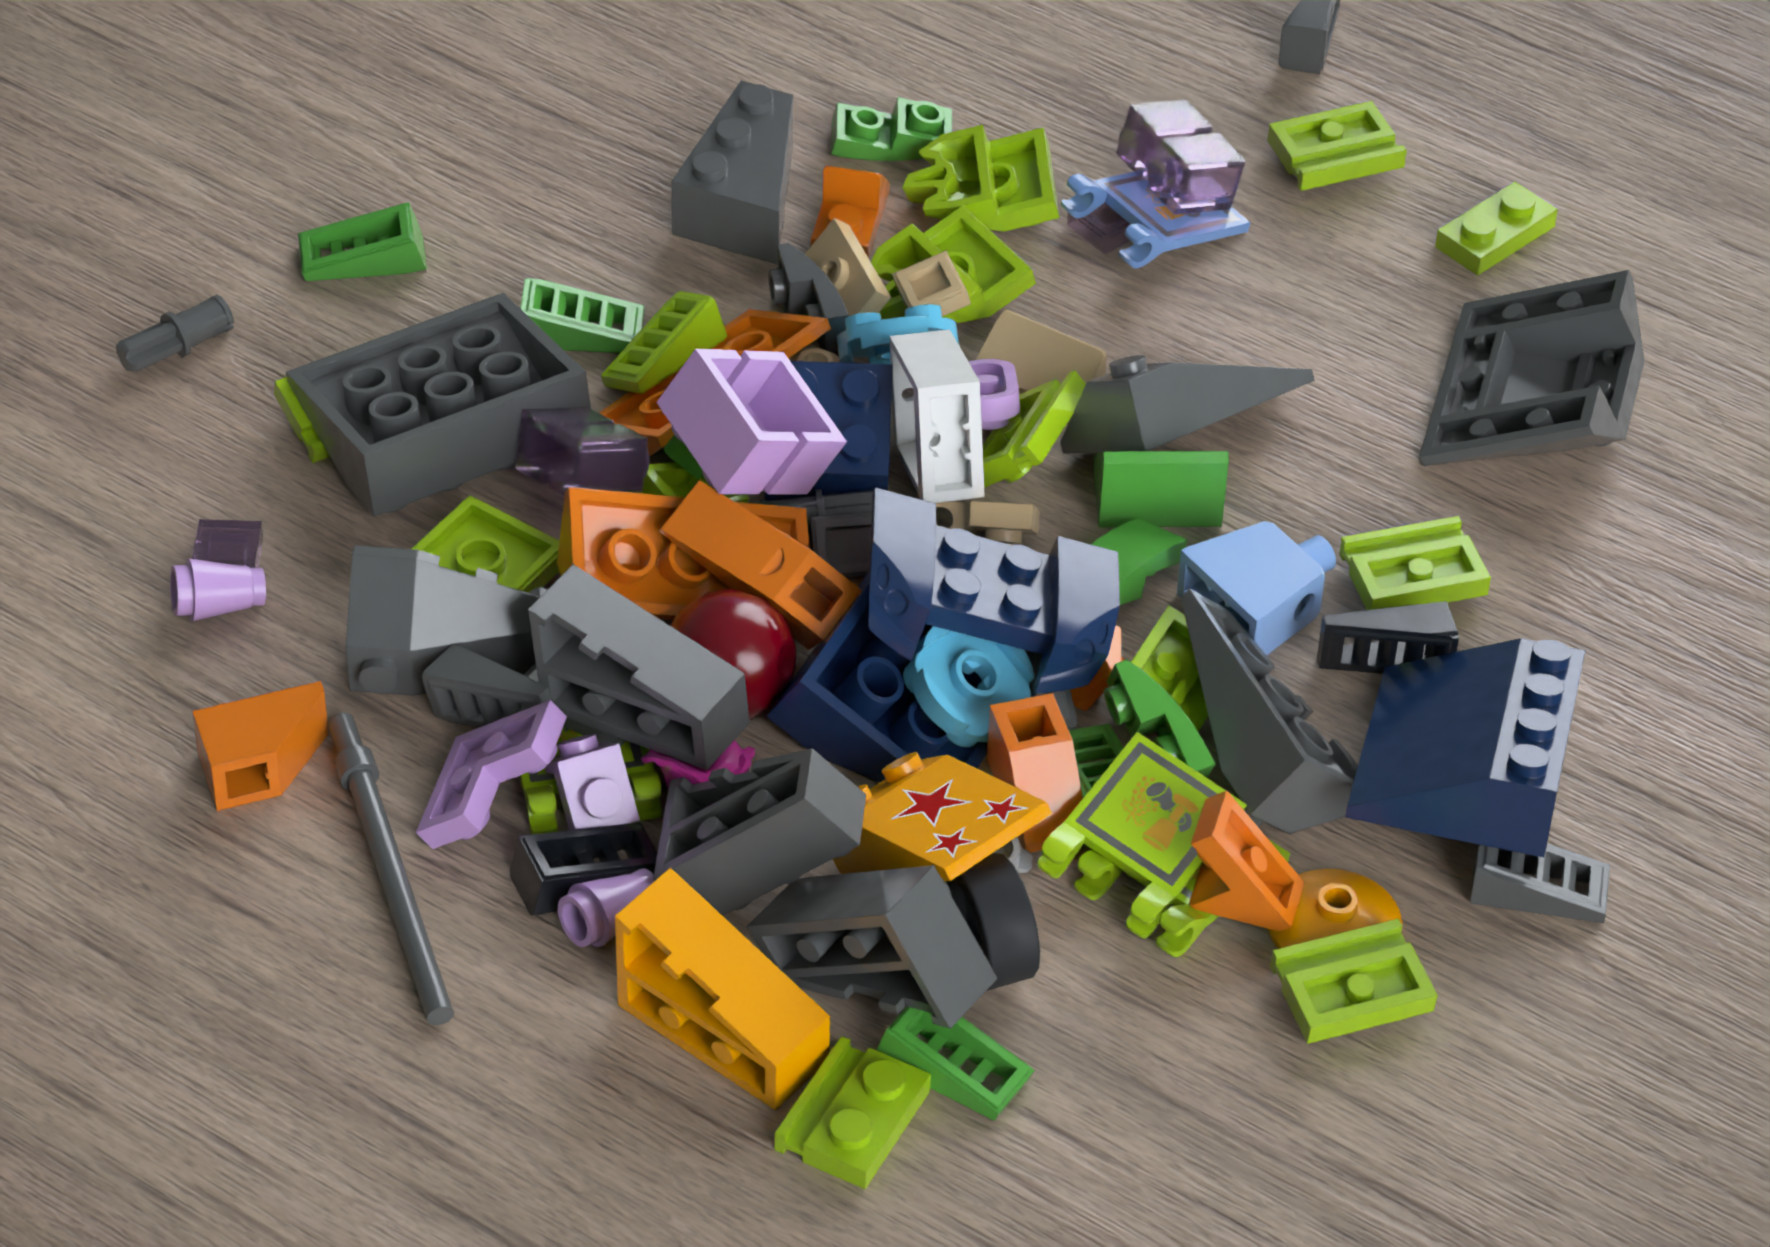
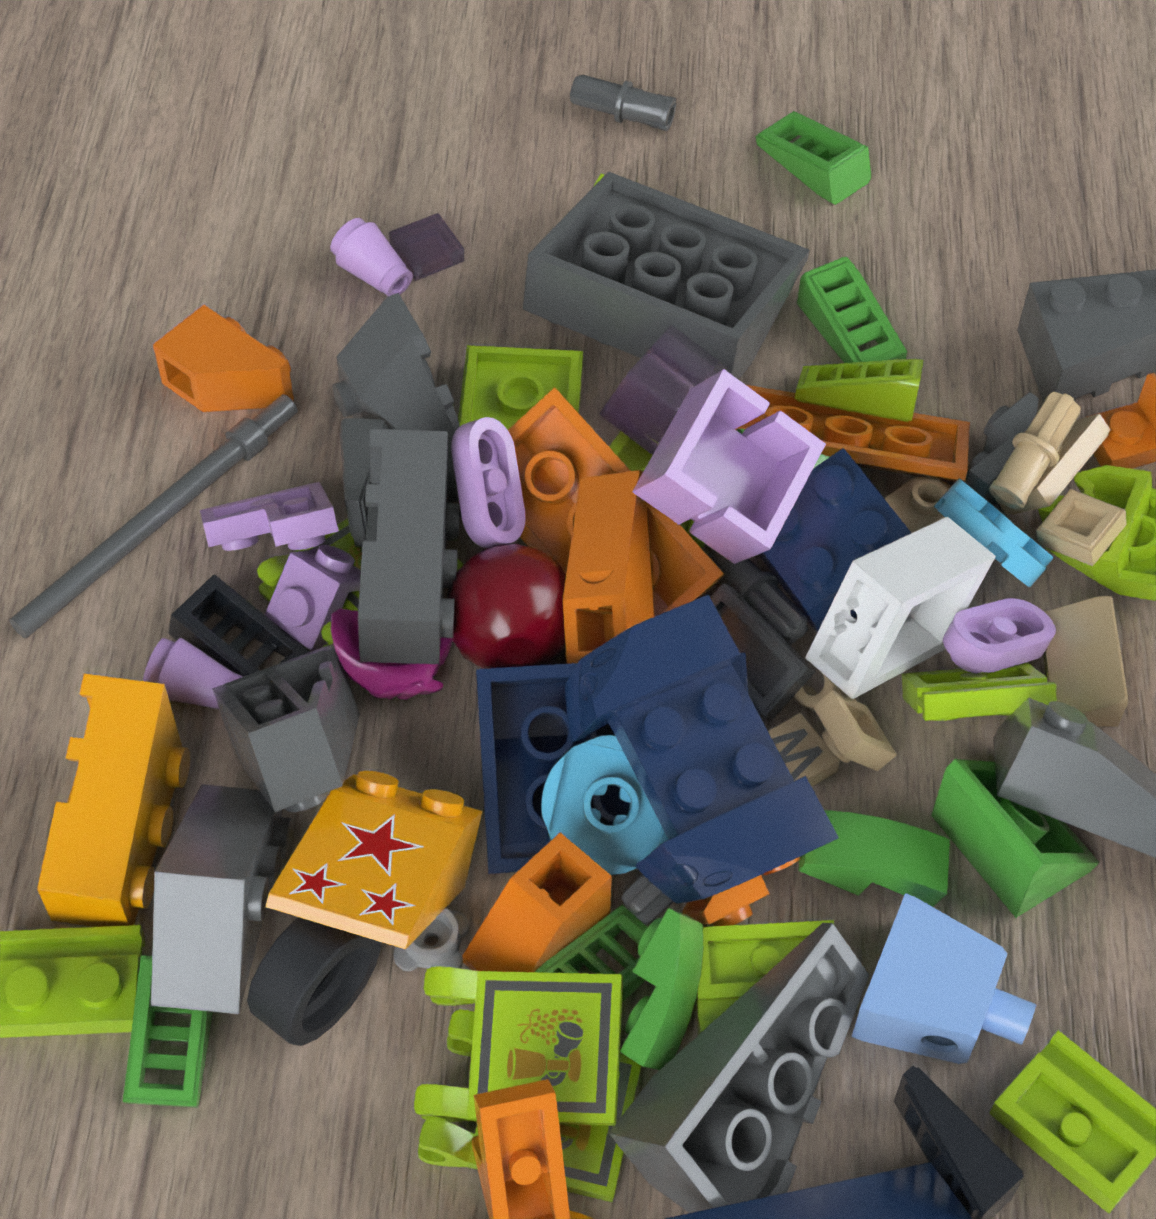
camera: 60 degrees right, 10 degrees up
none -> lavender plate [451,417,525,548]
none -> tan axle [989,392,1081,509]

